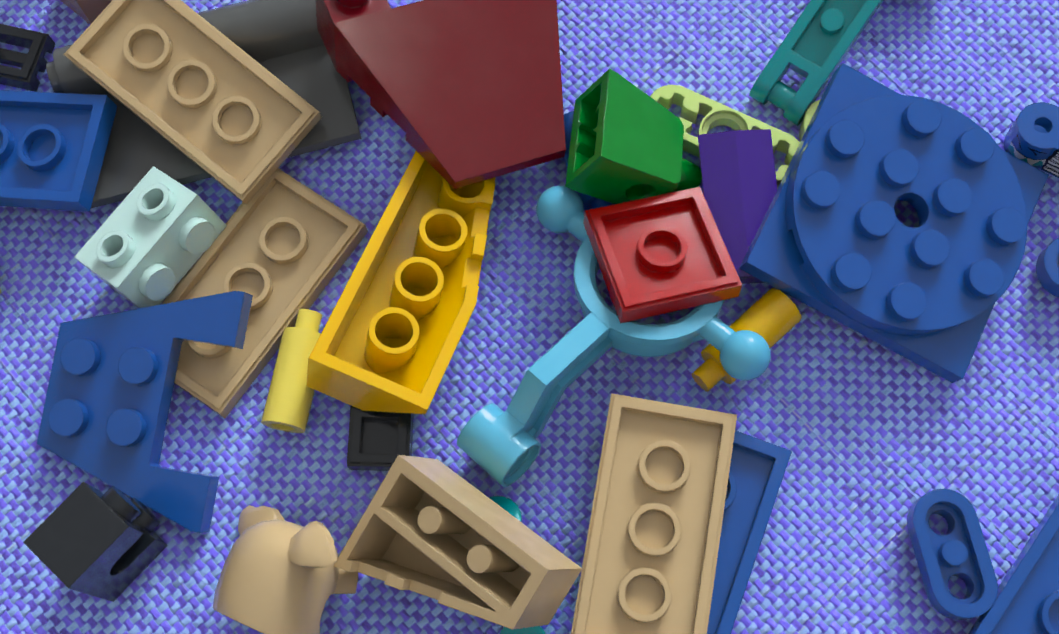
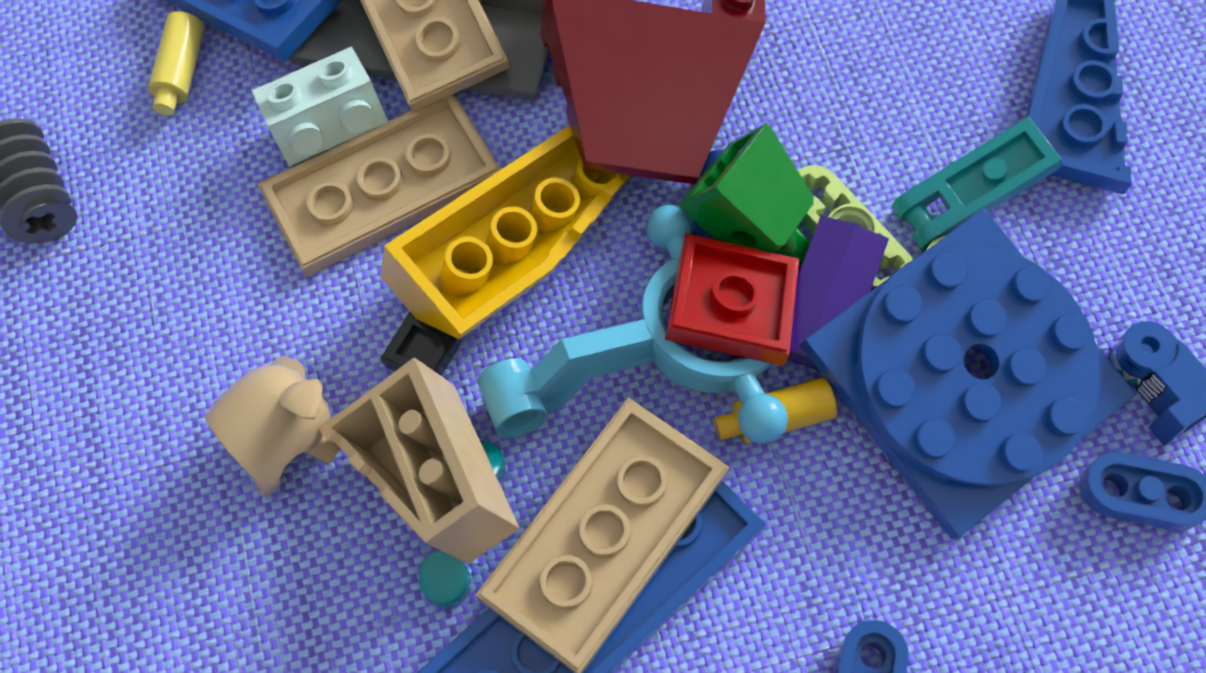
camera: 25 degrees right, 5 degrees down
black brick [23,482,168,602] -> none
blue wing [37,291,253,533] -> none
light yellow cylinder [261,309,322,433] -> none

